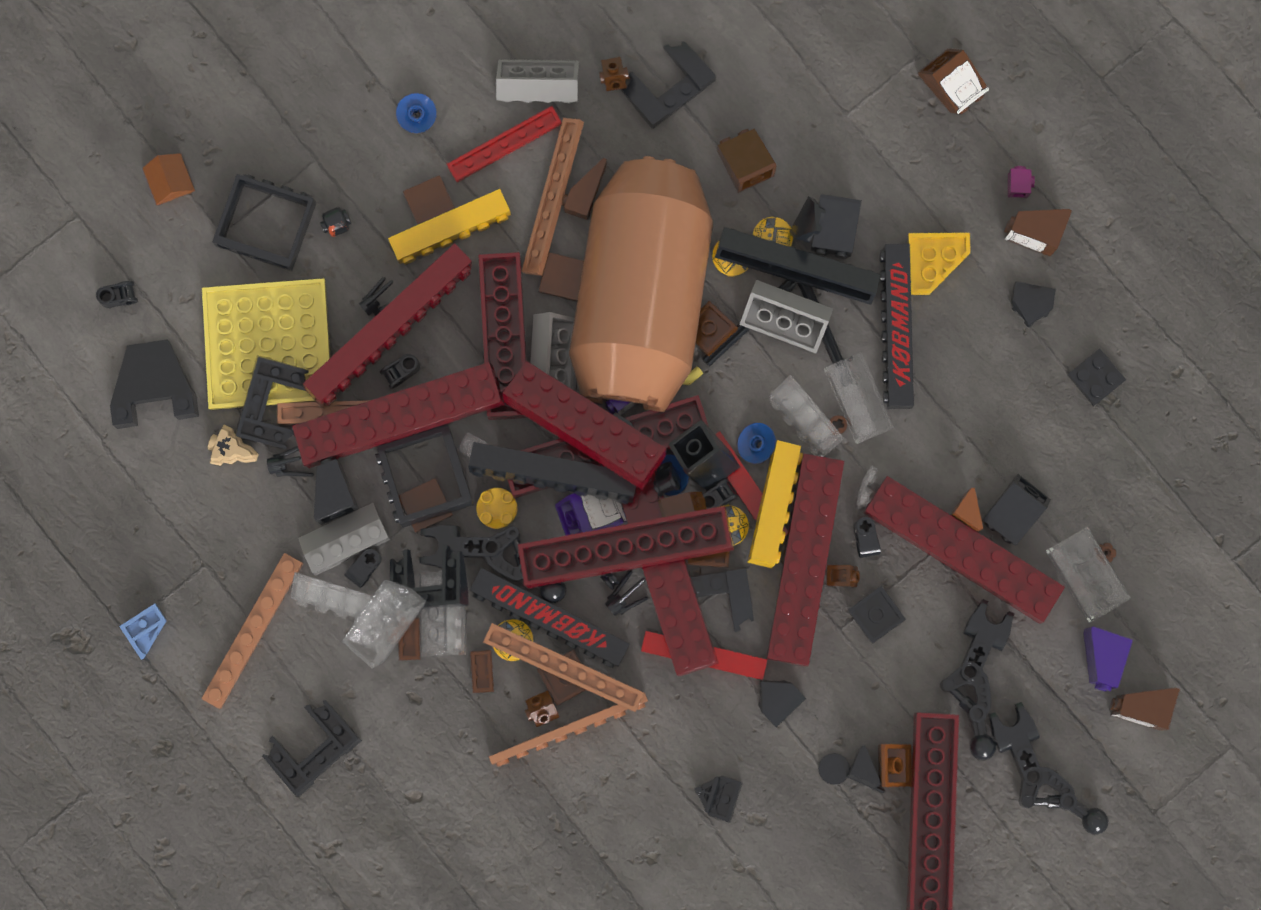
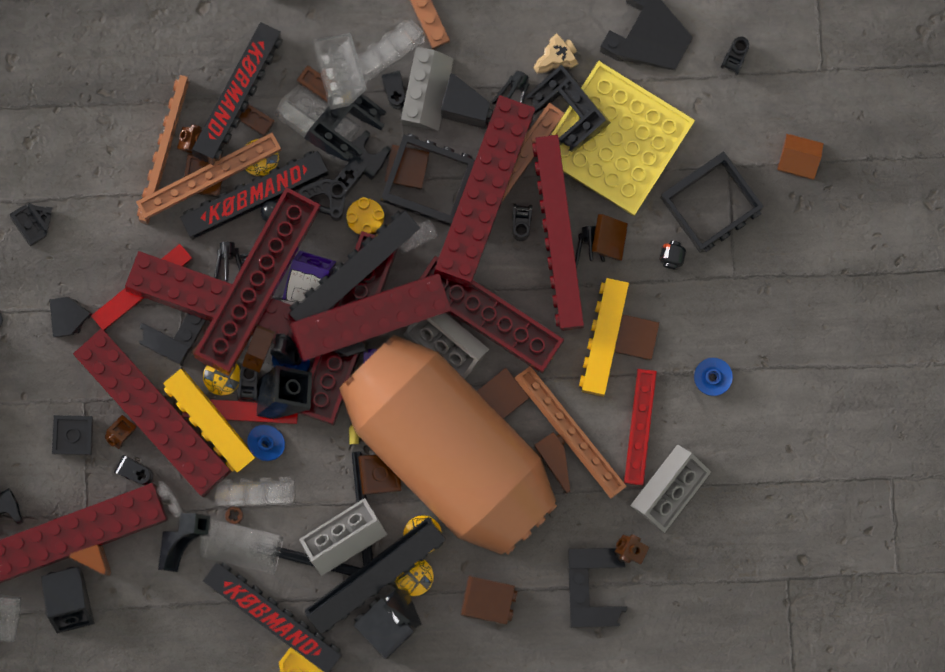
camera: 130 degrees right, 0 degrees up
none -> black arch [158,513,211,572]
none -> black brick [192,22,283,165]
none -> reddish brown tile [592,214,628,261]

